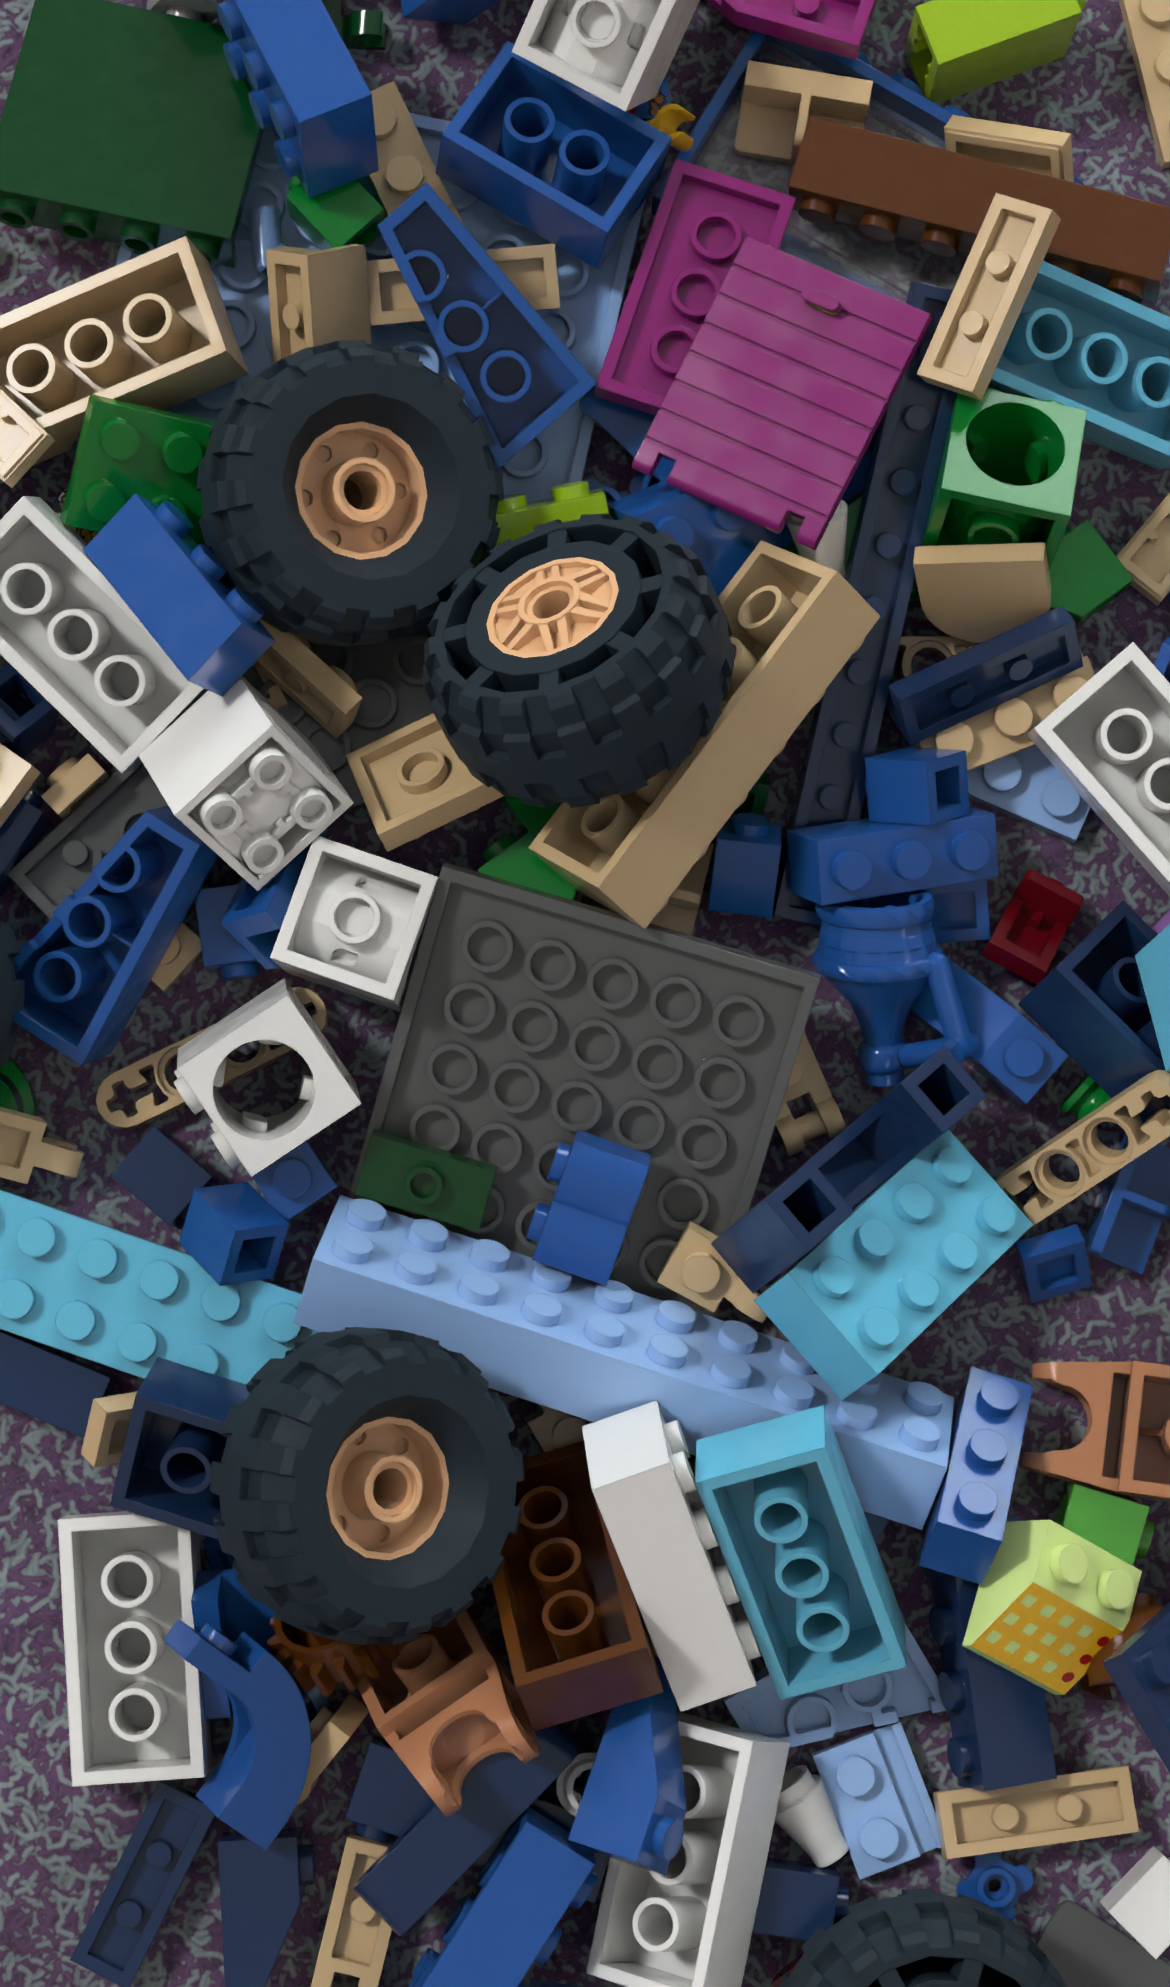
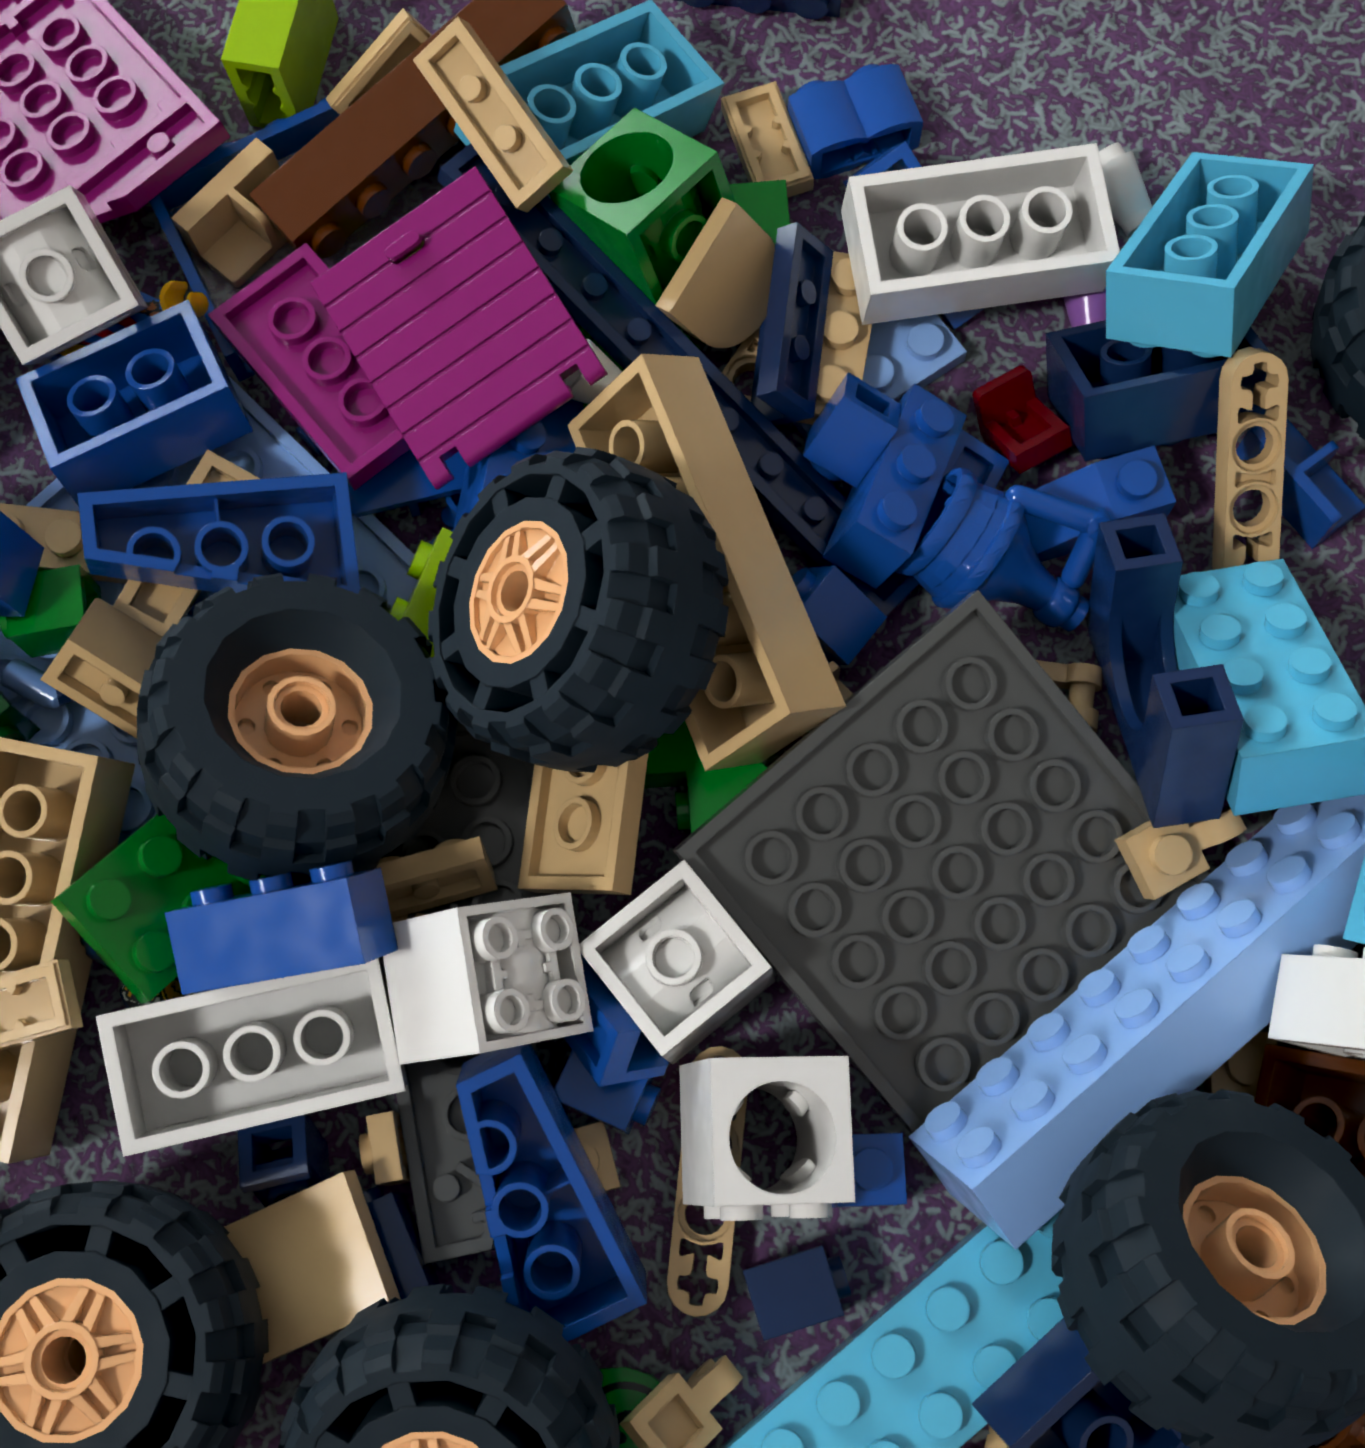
camera: 50 degrees left, 10 degrees down
blue brick [179,1182,289,1286] -> none
dark green plate [354,1129,498,1232] -> none
blue brick [526,1129,651,1286] -> none
blue plate [1015,1224,1092,1304] -> none
green bush [1058,1074,1111,1121] -> none

